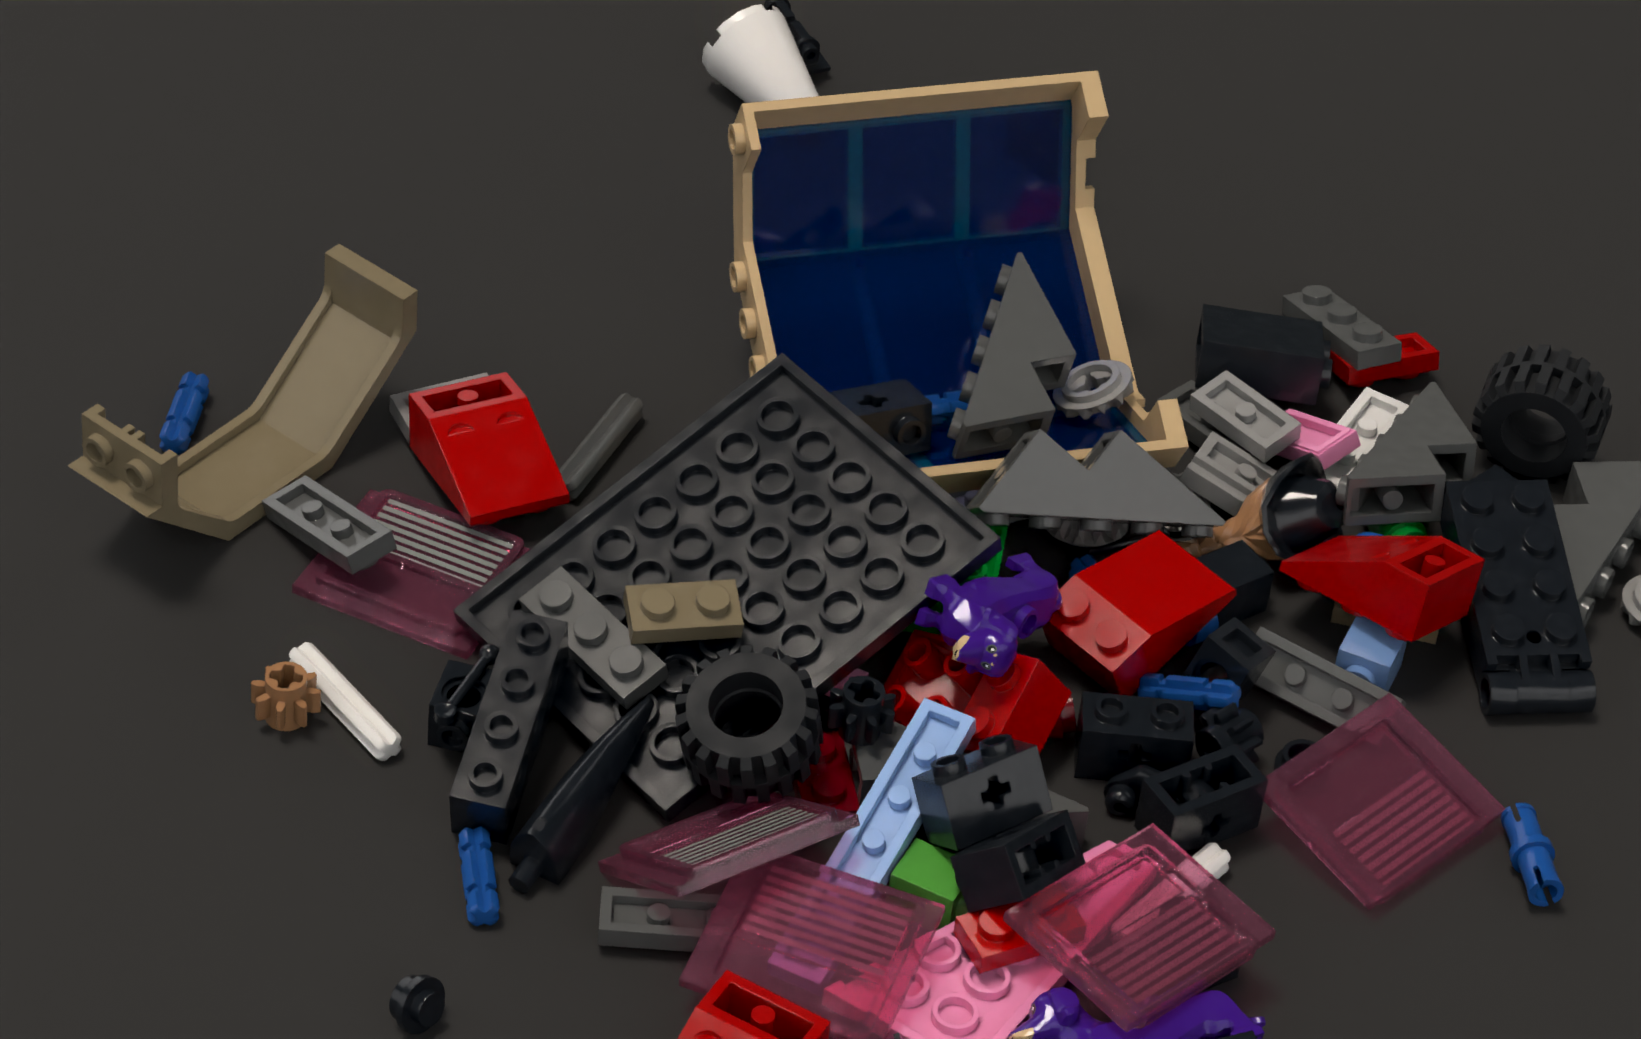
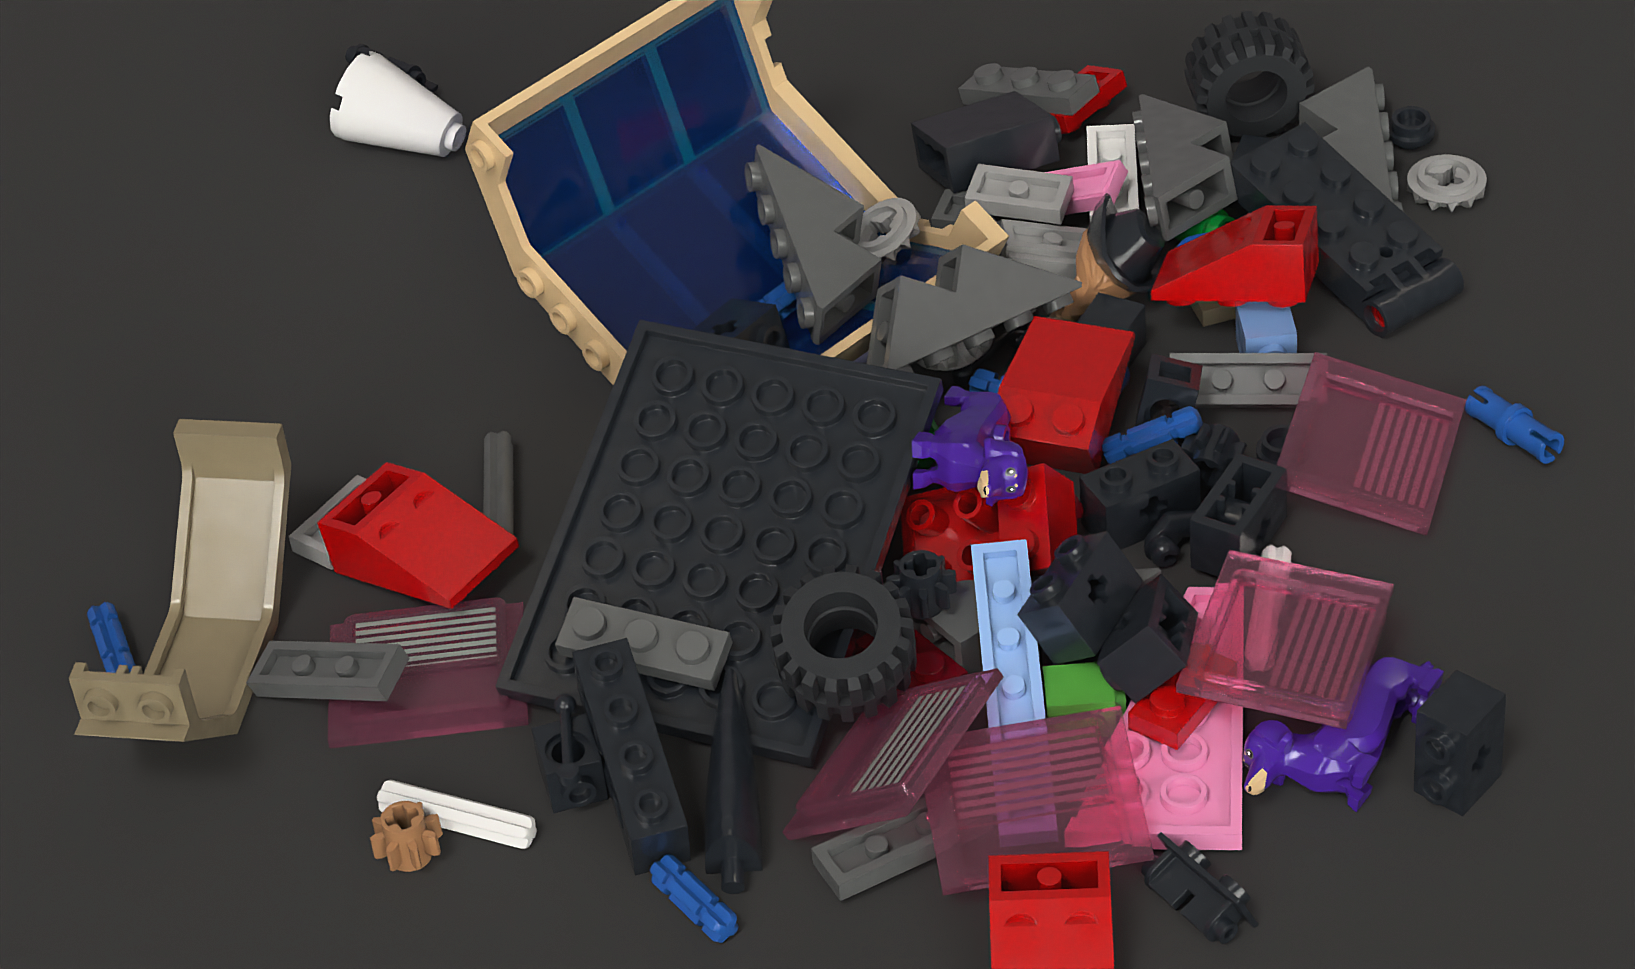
camera: 20 degrees left, 0 degrees up
dark tan plate [623,579,744,644] -> none

